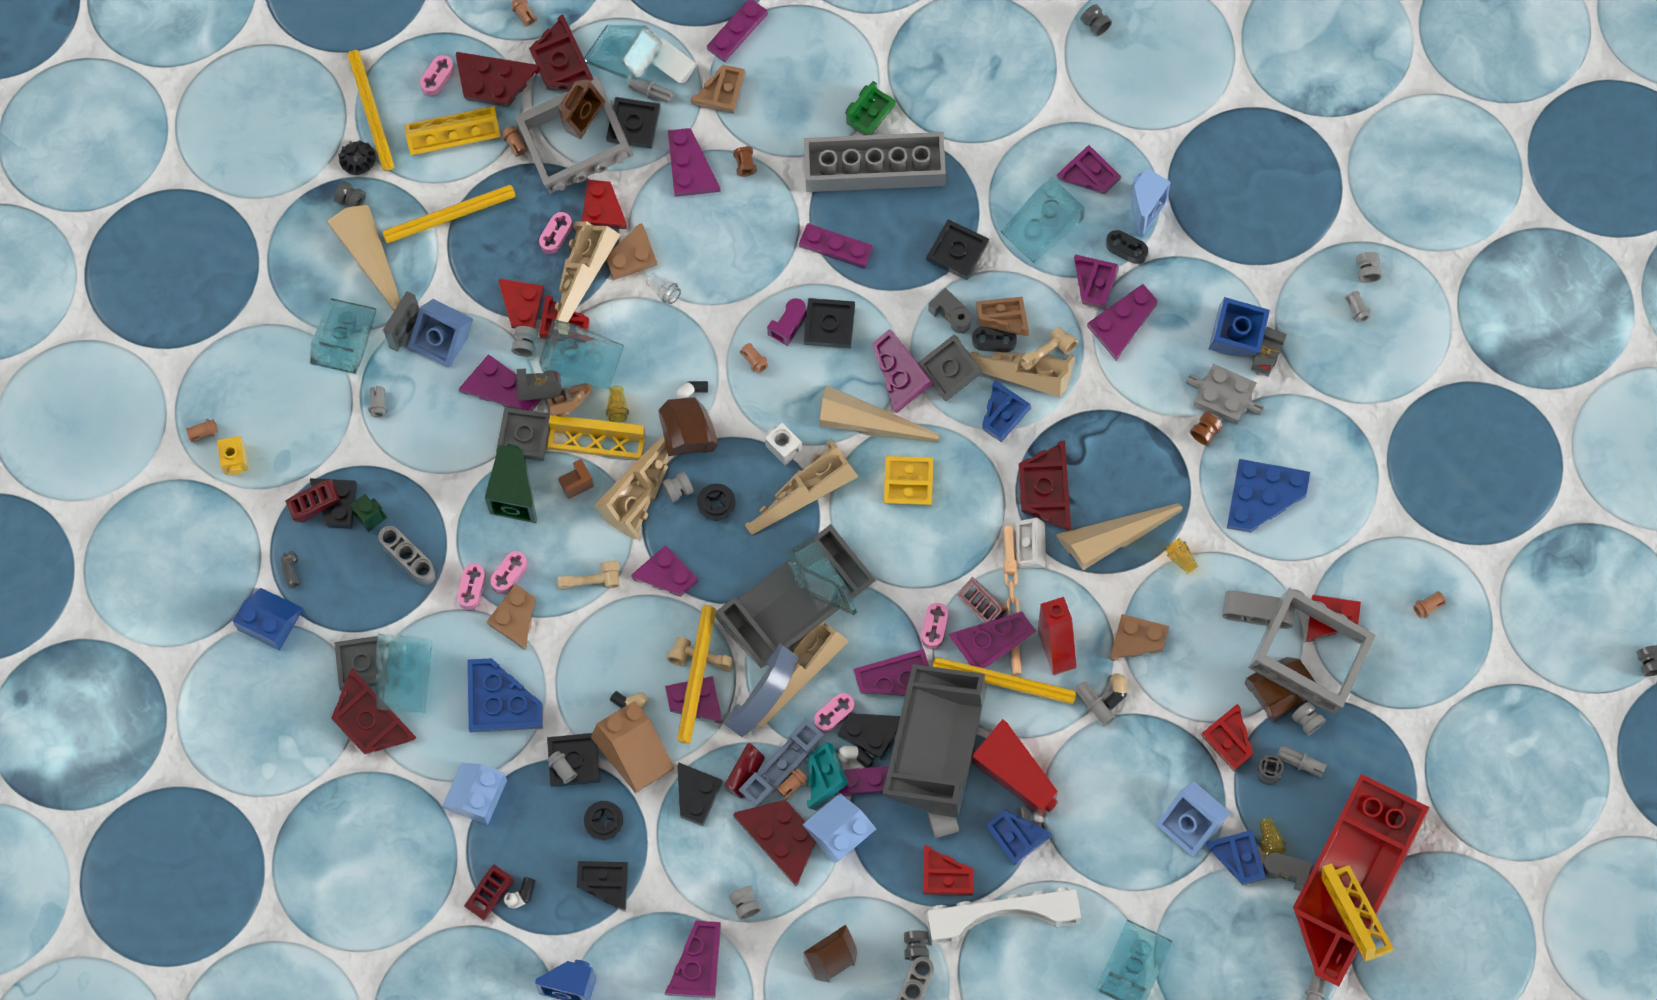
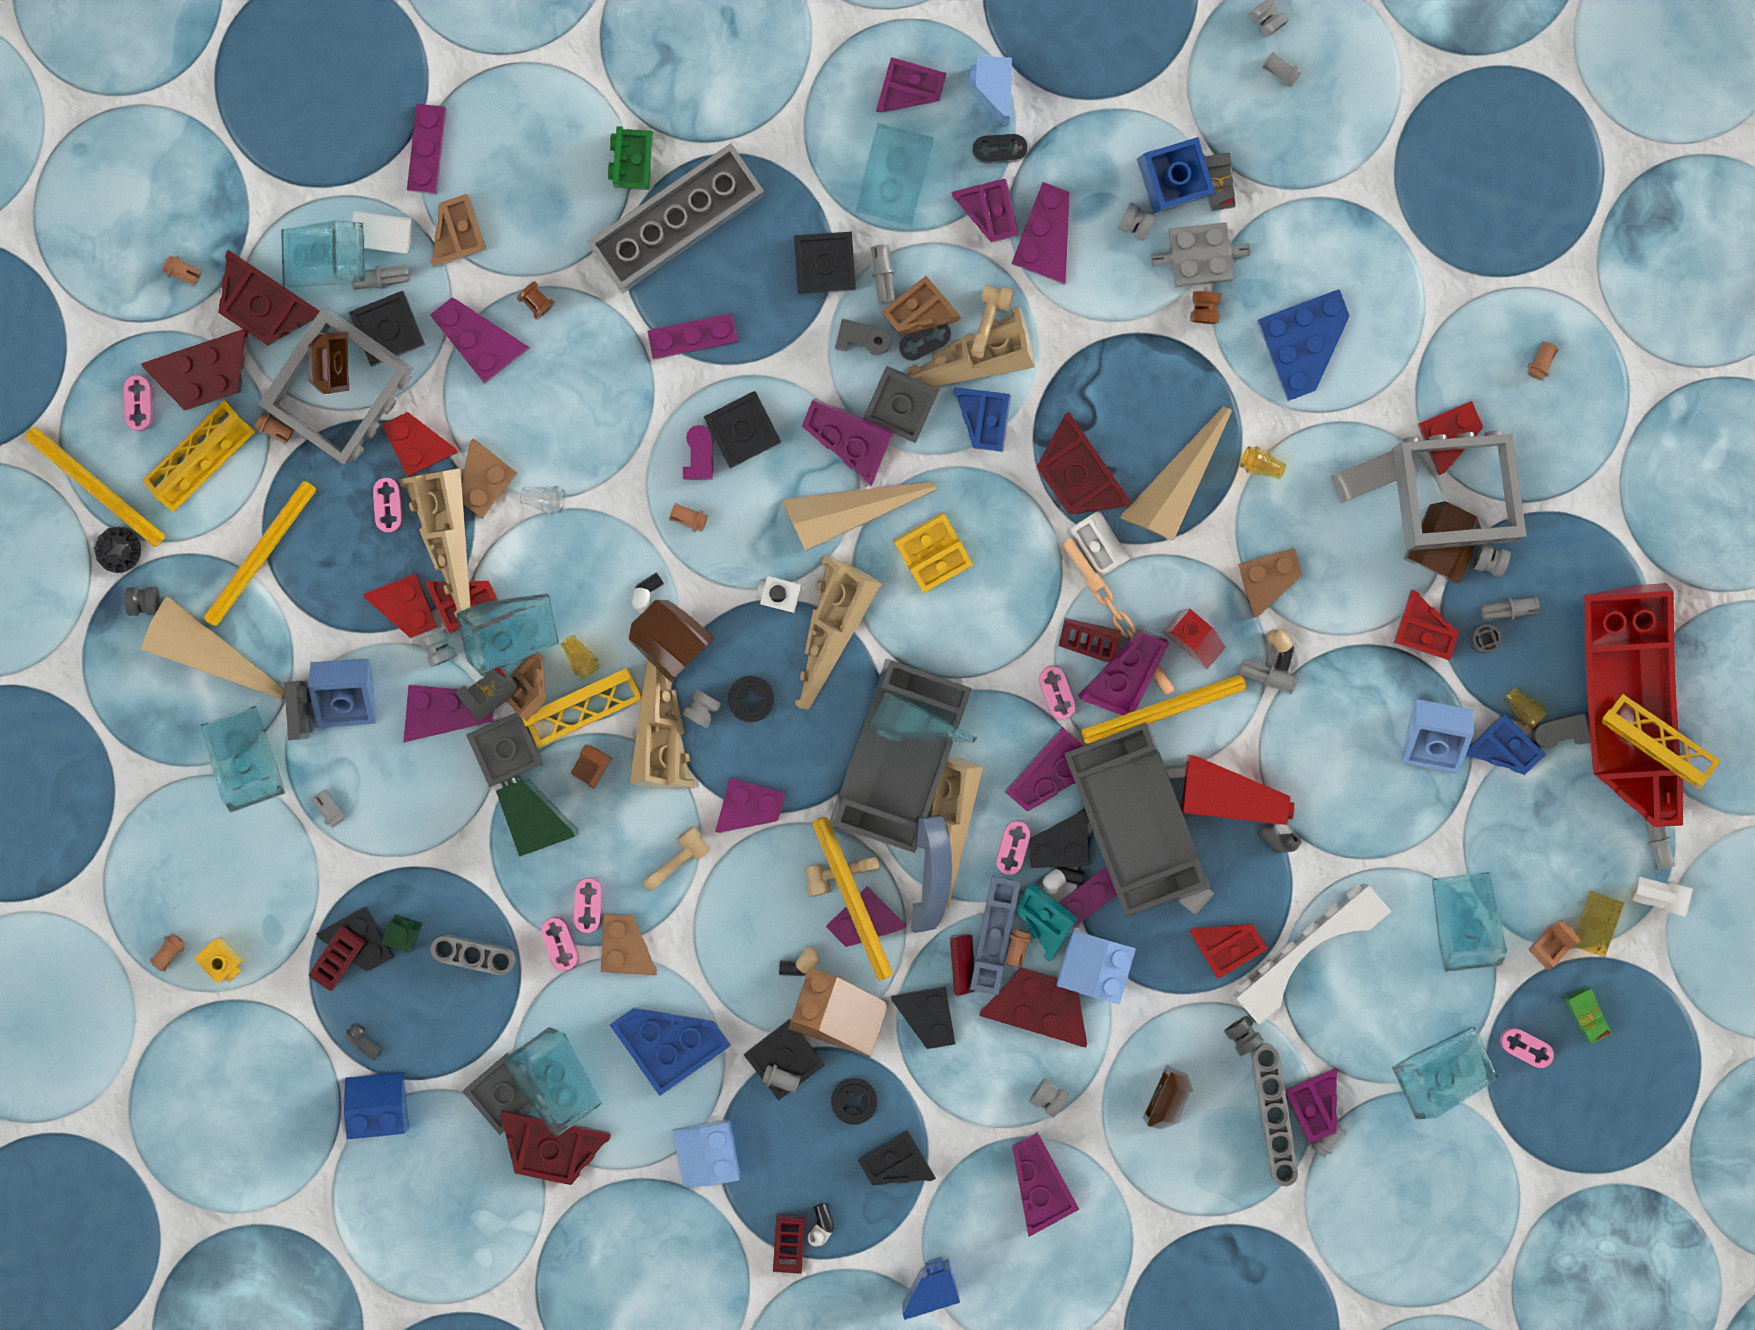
camera: 35 degrees left, 20 degrees up
blue wing [986,810,1053,865] -> none
none -> light grey axle [871,245,895,304]
none -> light grey wheel [1118,202,1157,241]

